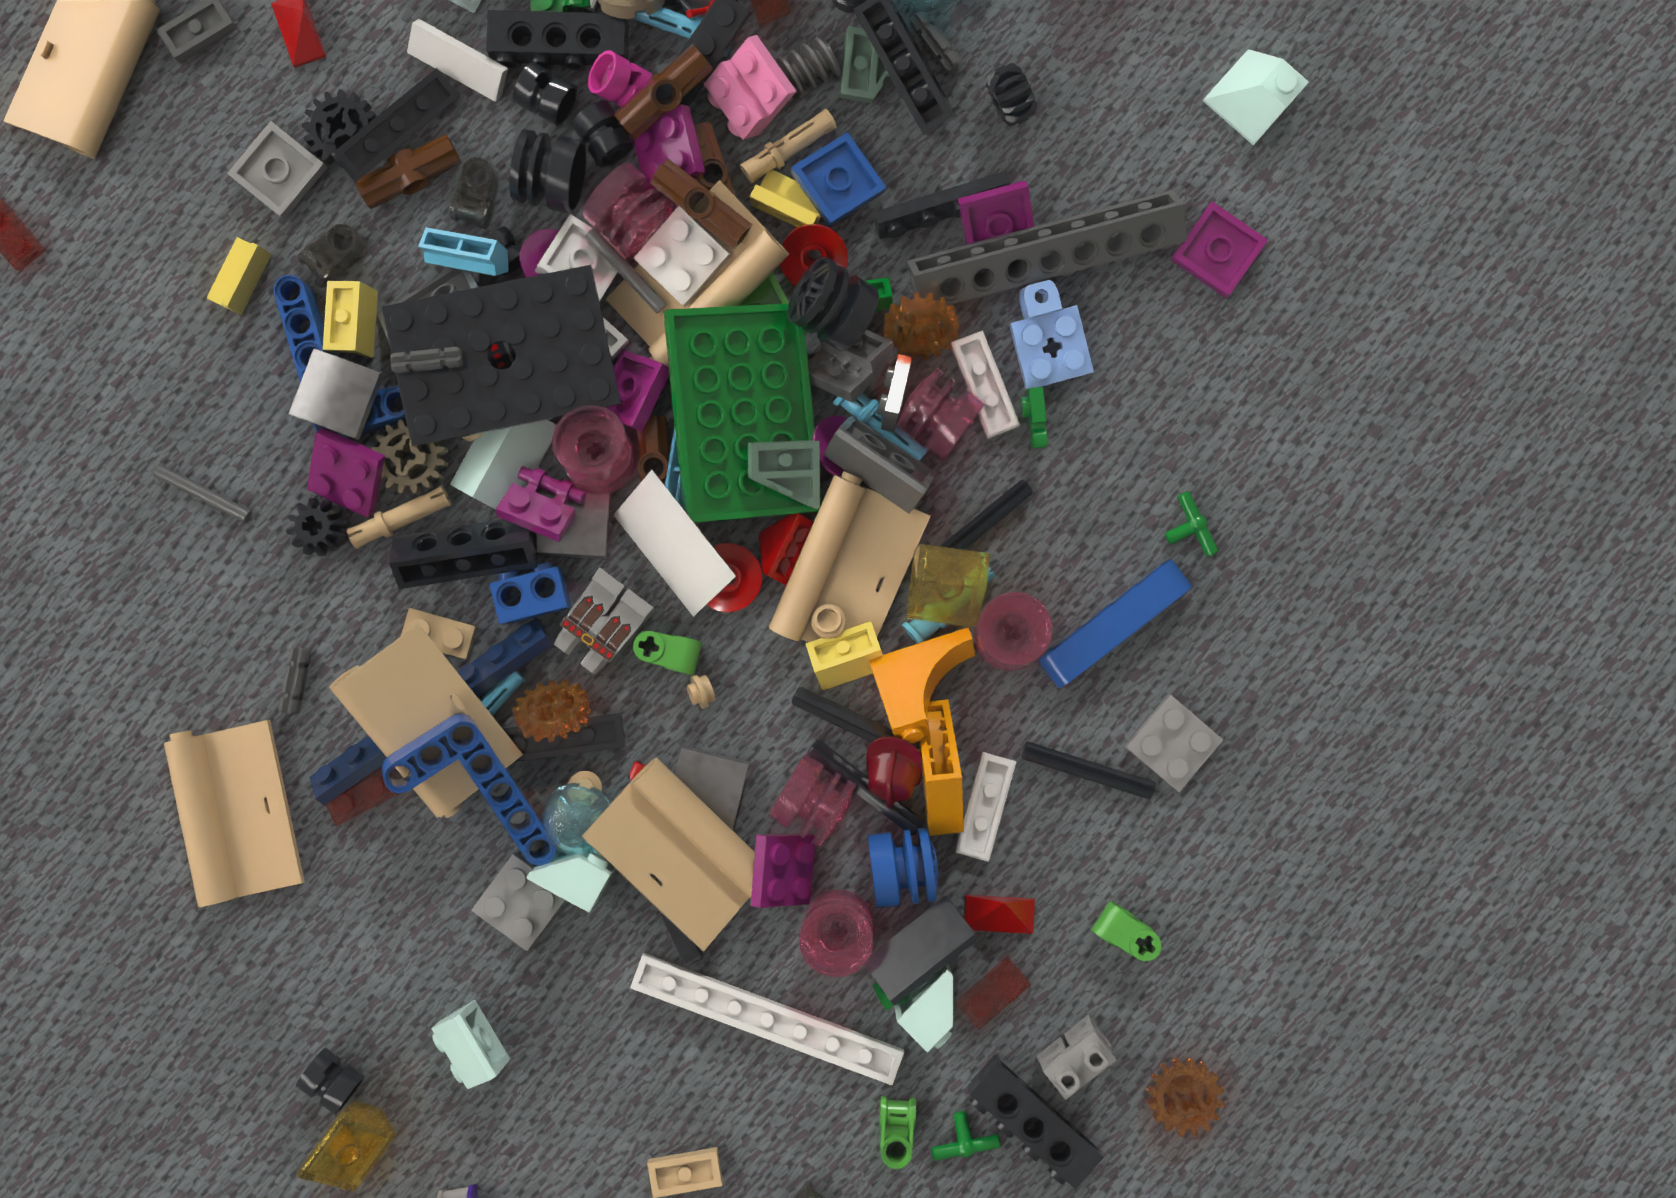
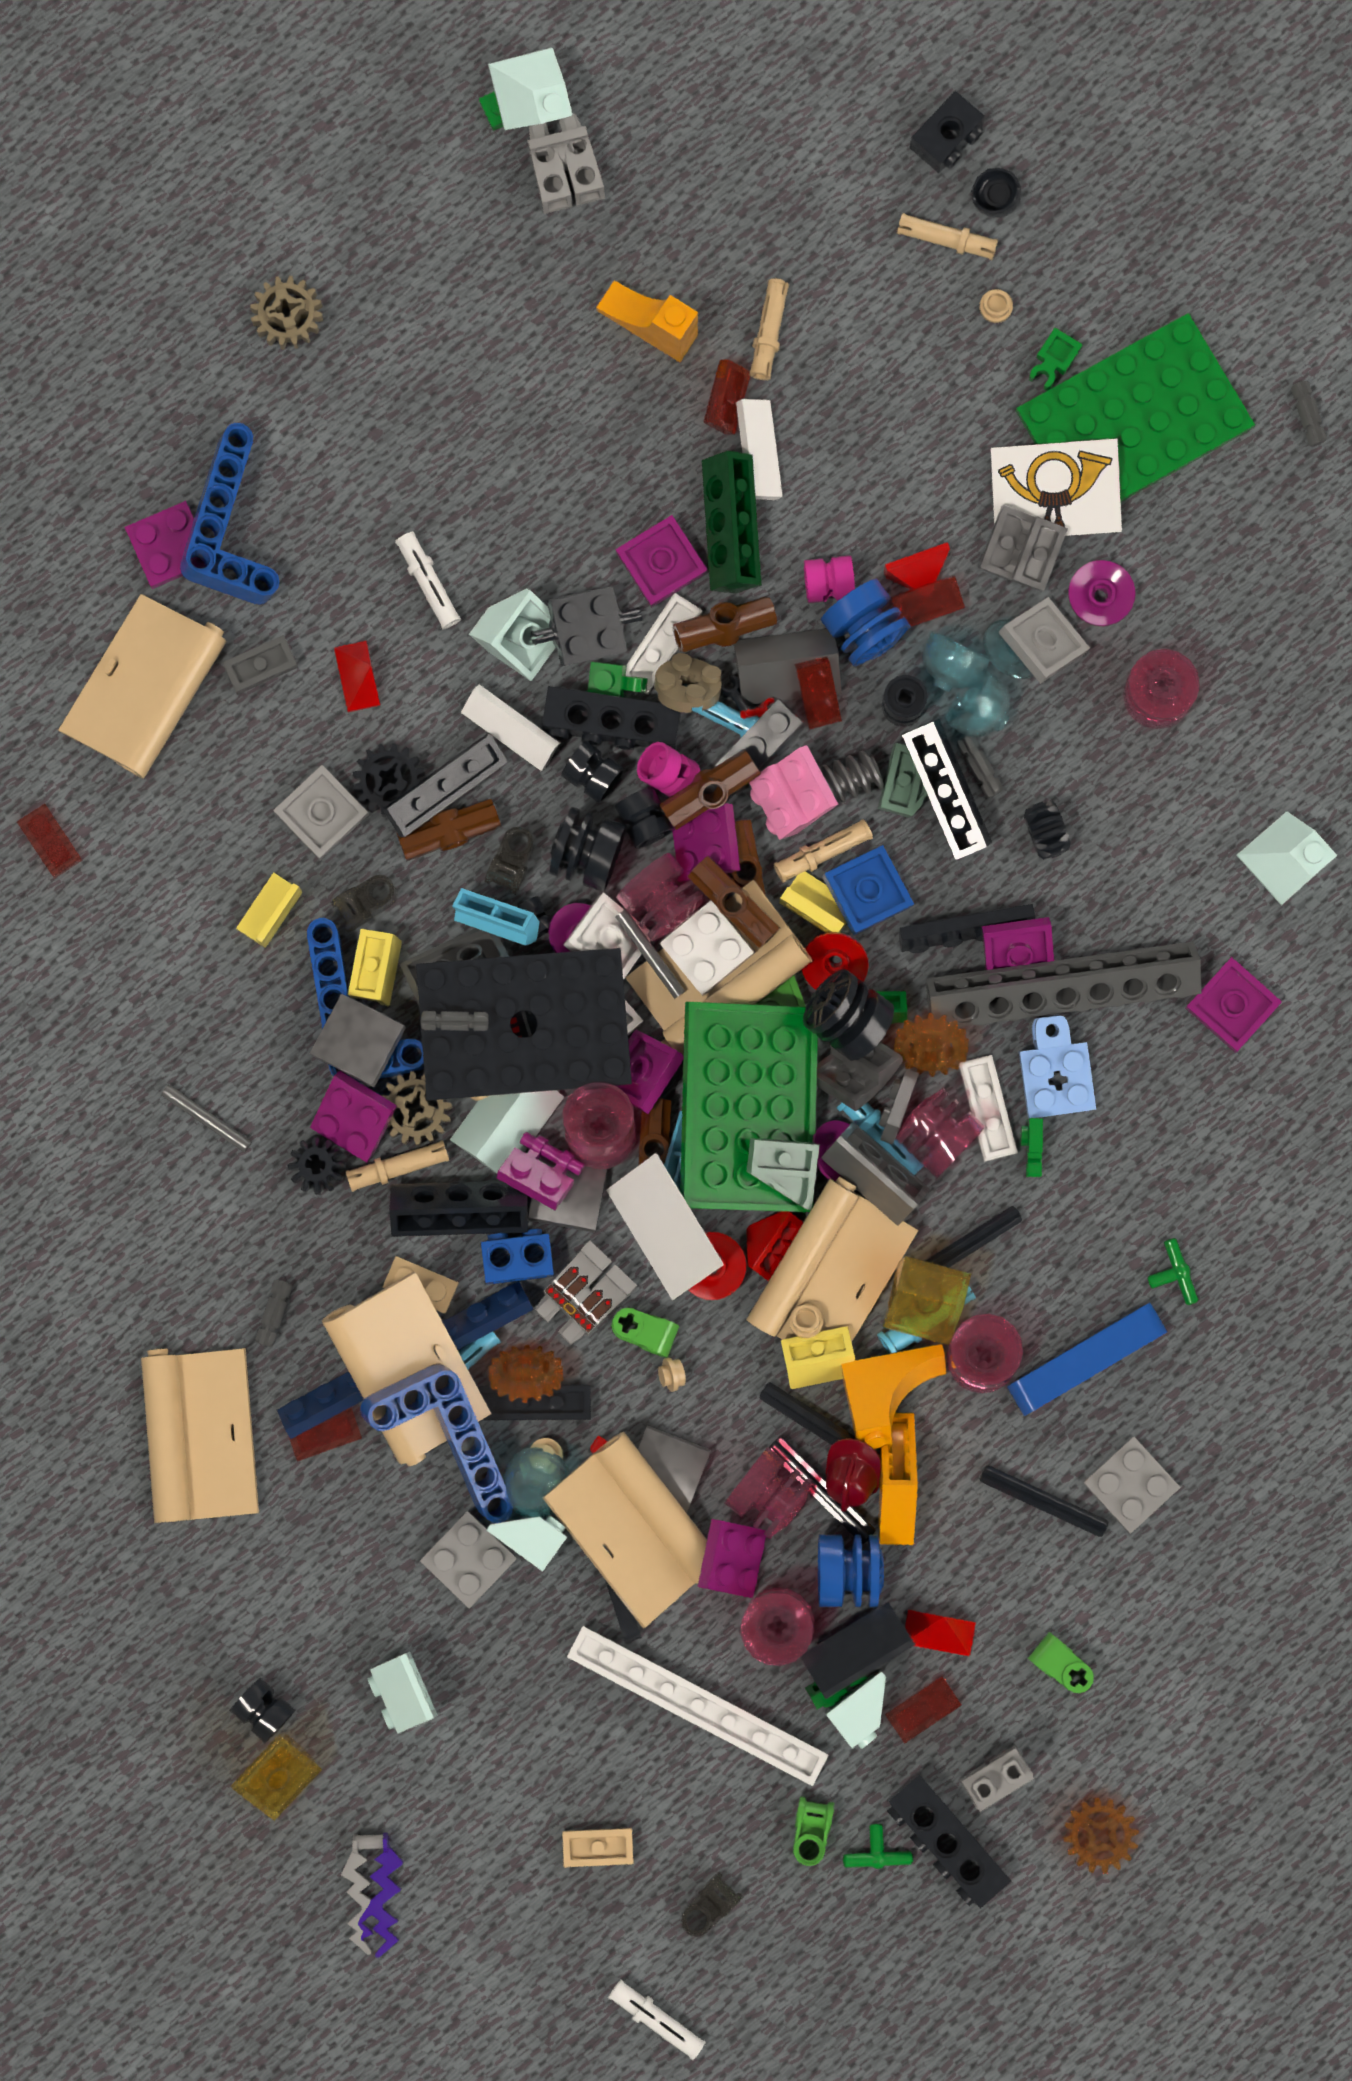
camera: 10 degrees right, 5 degrees down
white tile [955,752,1016,862] -> none

